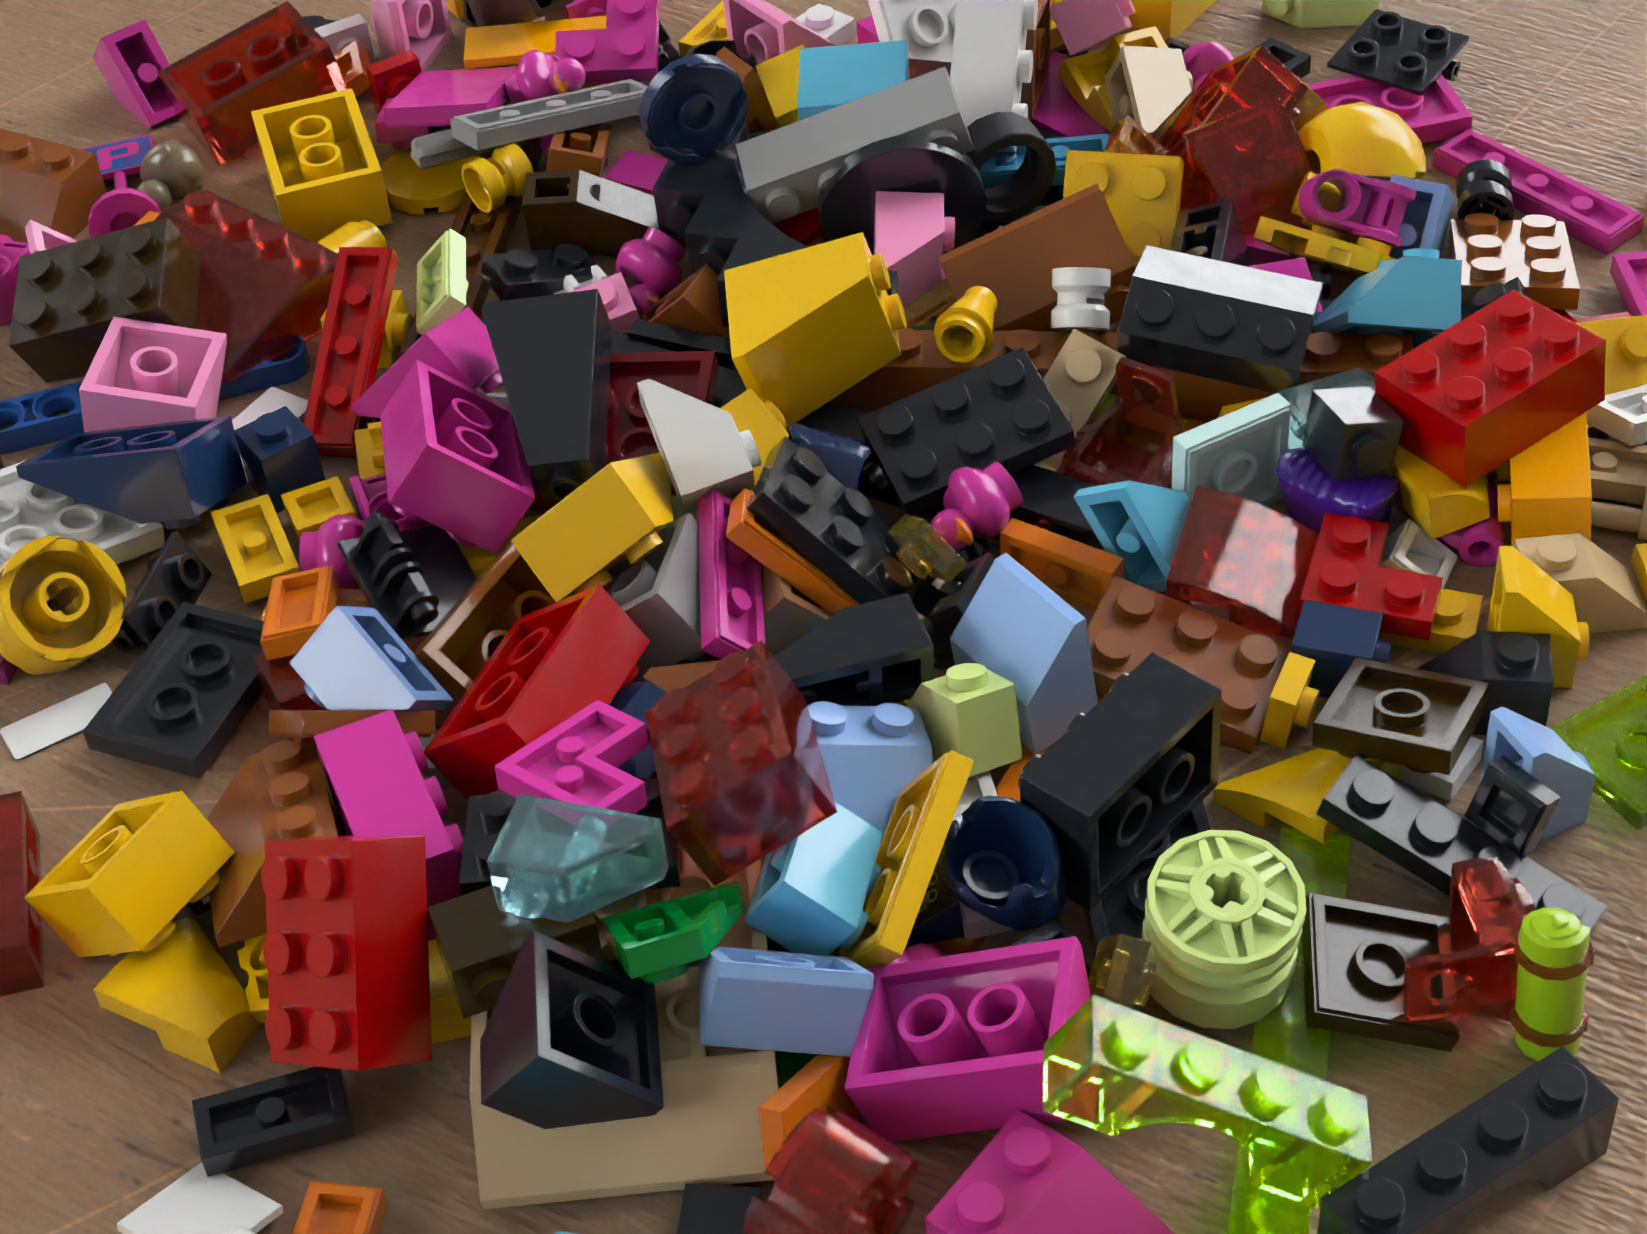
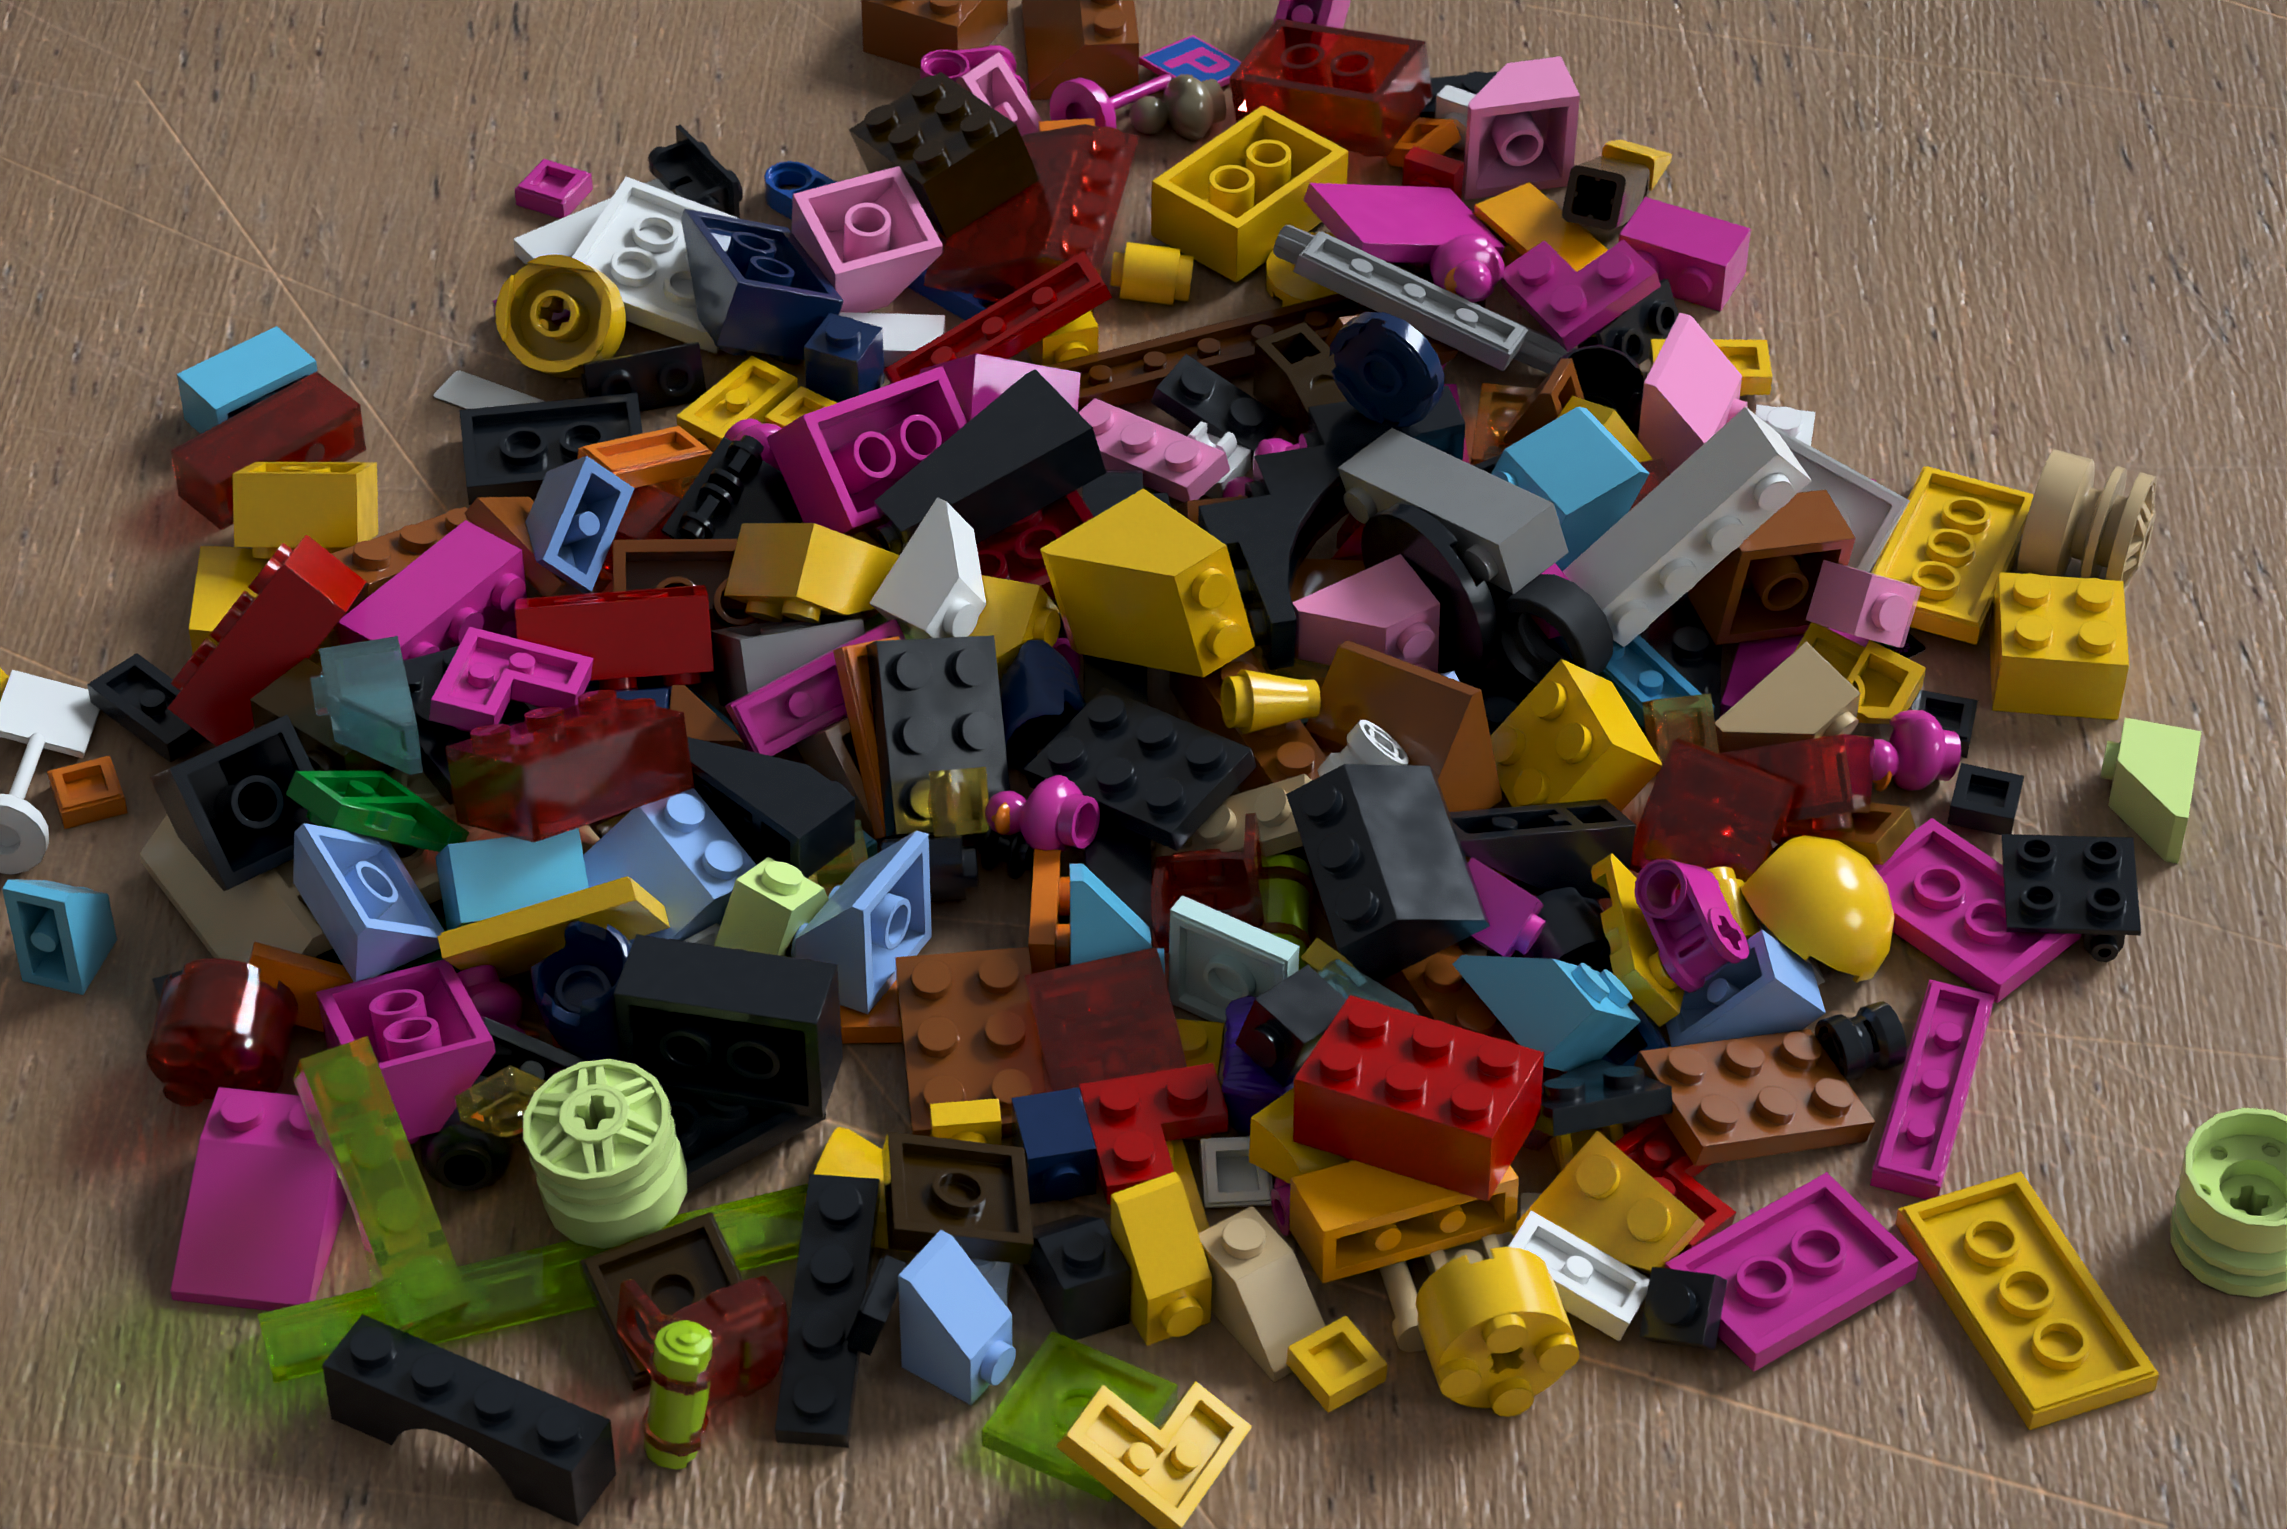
camera: 55 degrees right, 0 degrees up
yellowish green plate [416,229,469,335] -> none
yellow wheel [461,143,534,213] -> none

